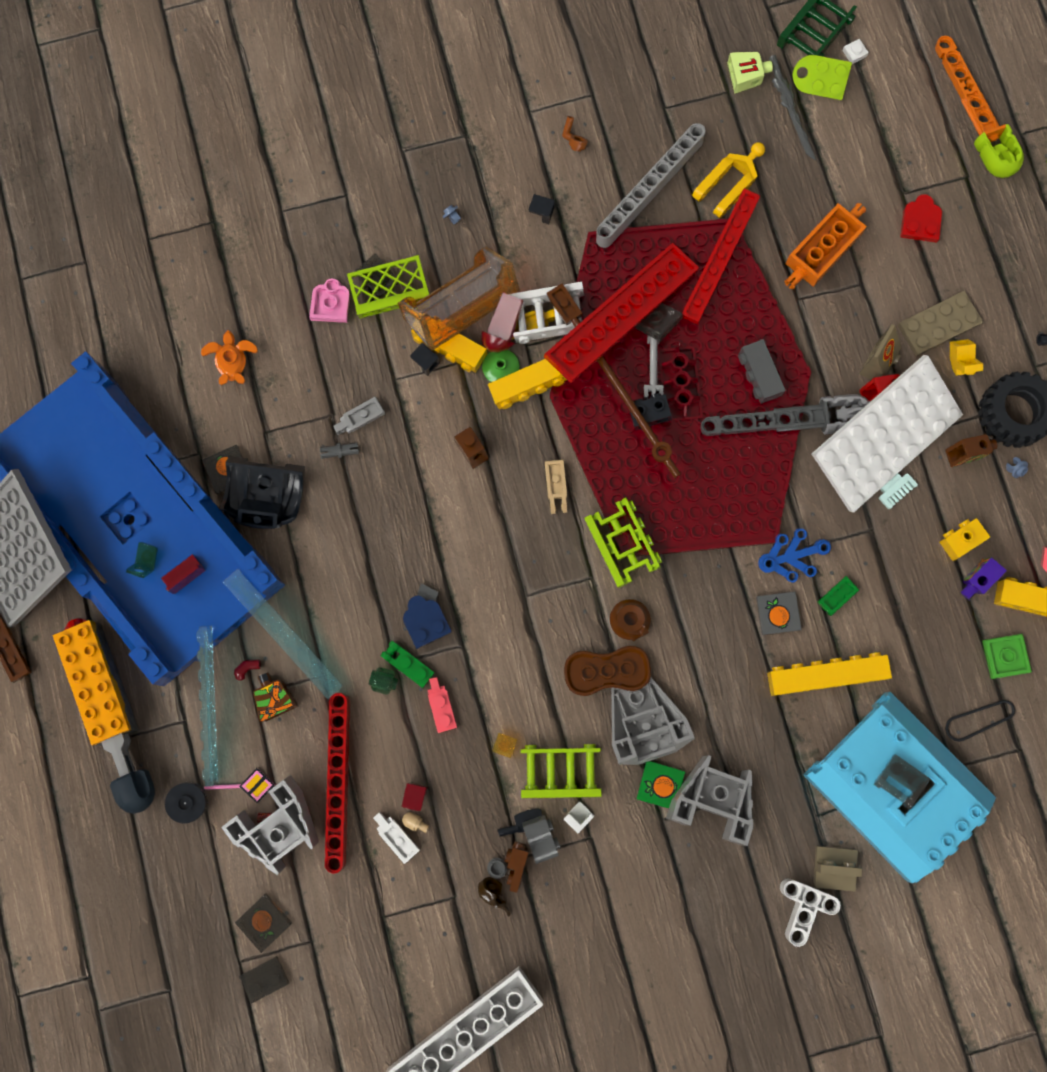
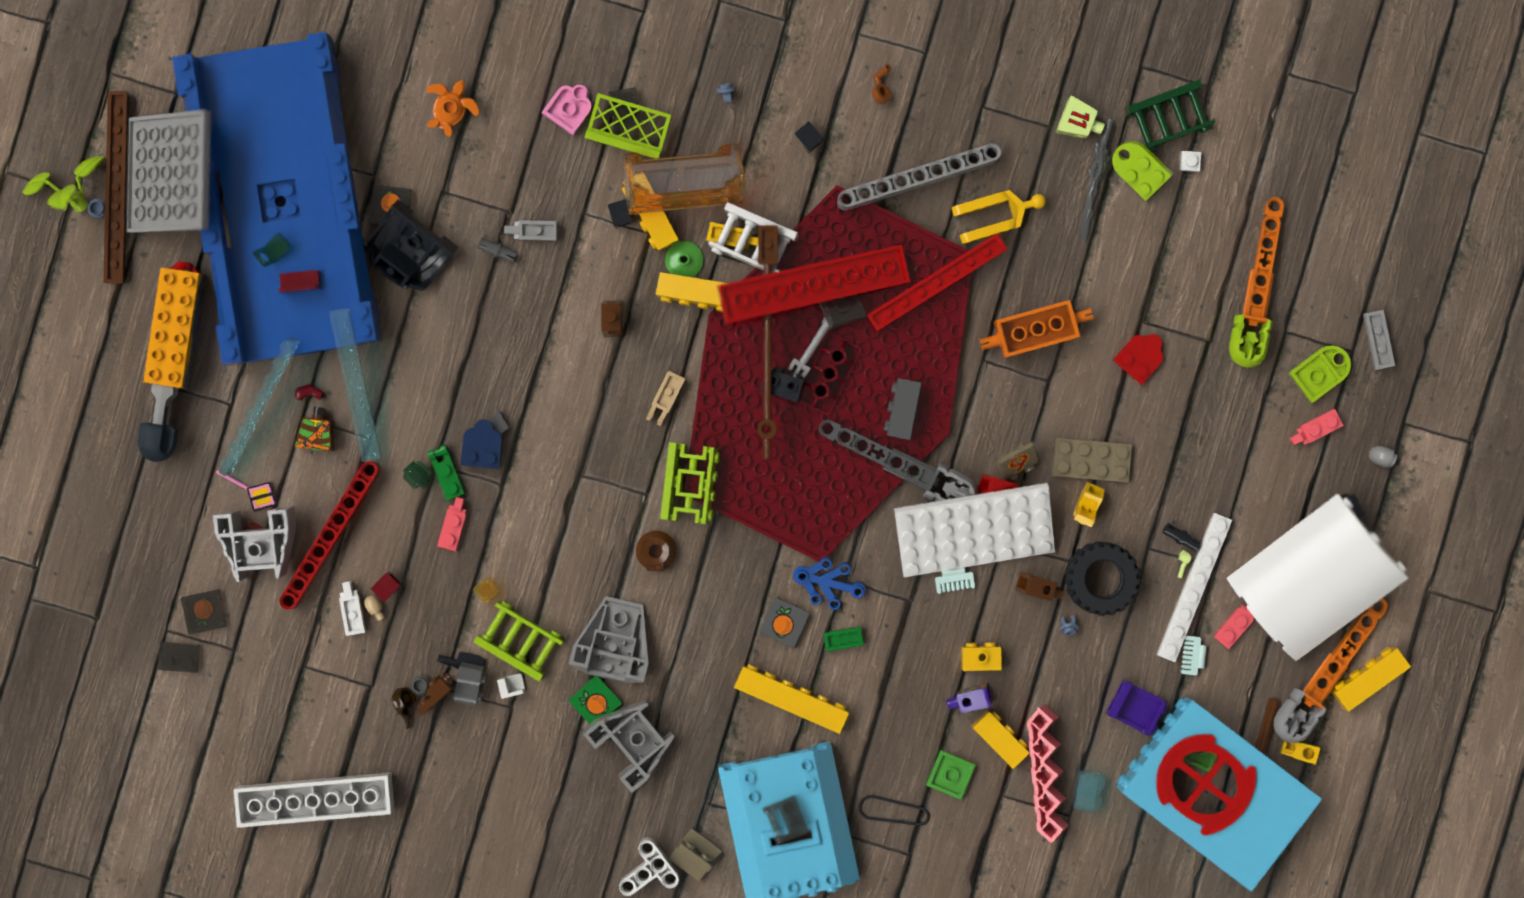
camera: 20 degrees right, 10 degrees up
black piece [165,782,208,824] -> none
piece [482,293,524,353] -> none
reddish brown plate [564,646,651,696] -> none

